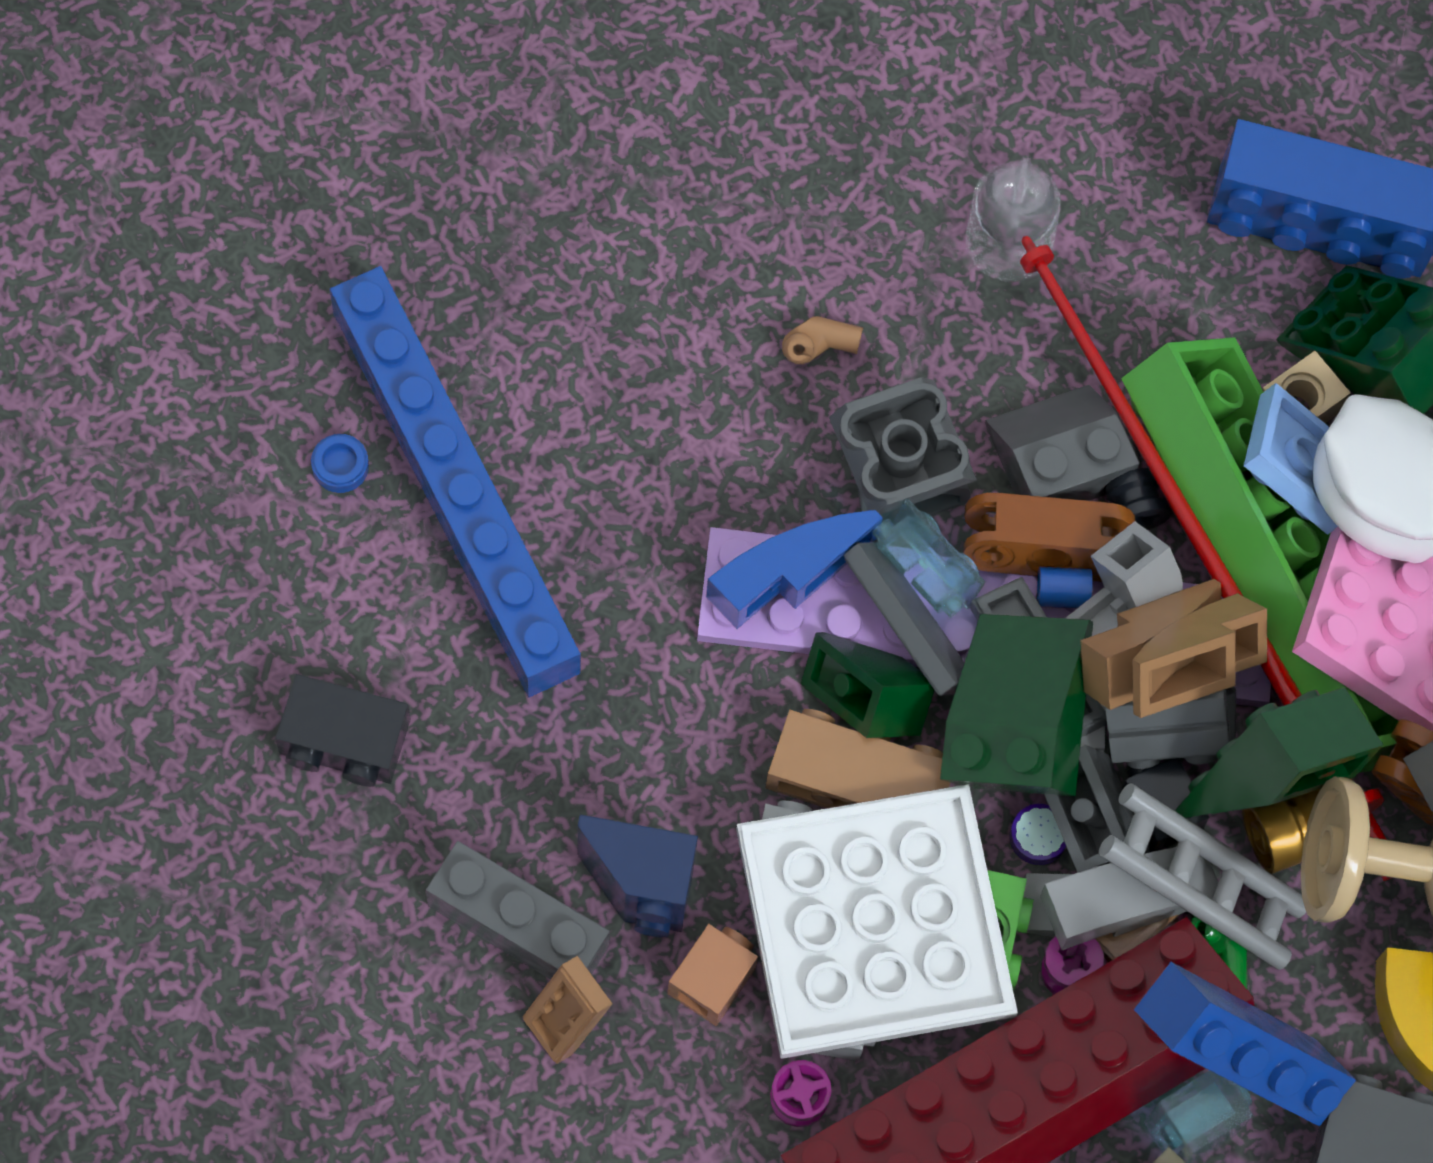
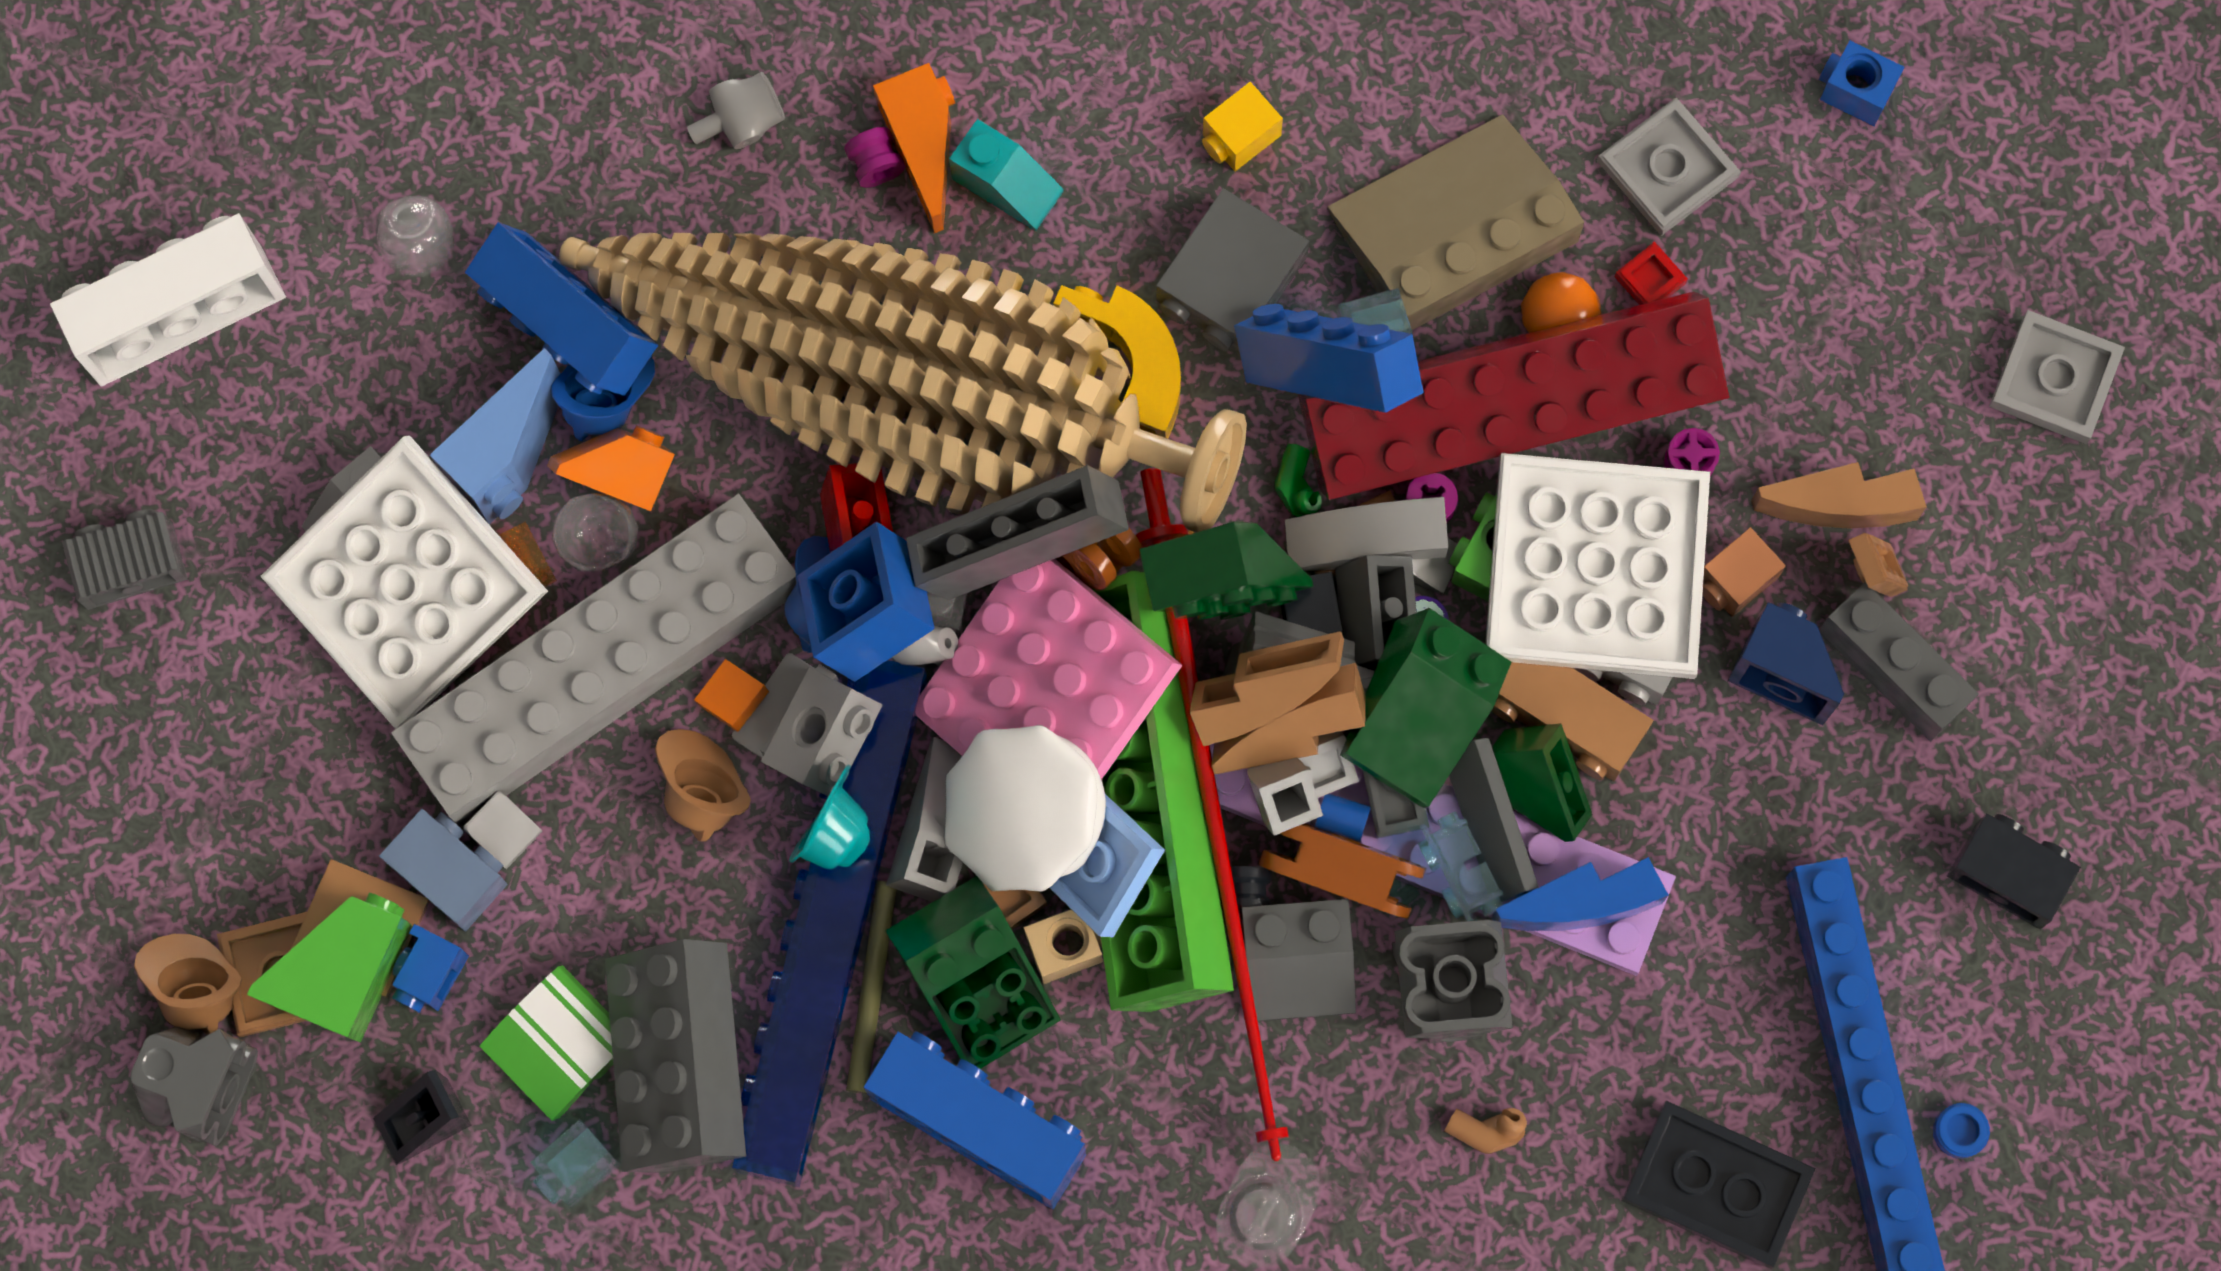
camera: 155 degrees left, 5 degrees up
light grey bar [1099,783,1306,970] -> none
none -> black plate [1621,1101,1816,1269]
none -> medium nougat slope [1751,462,1927,529]

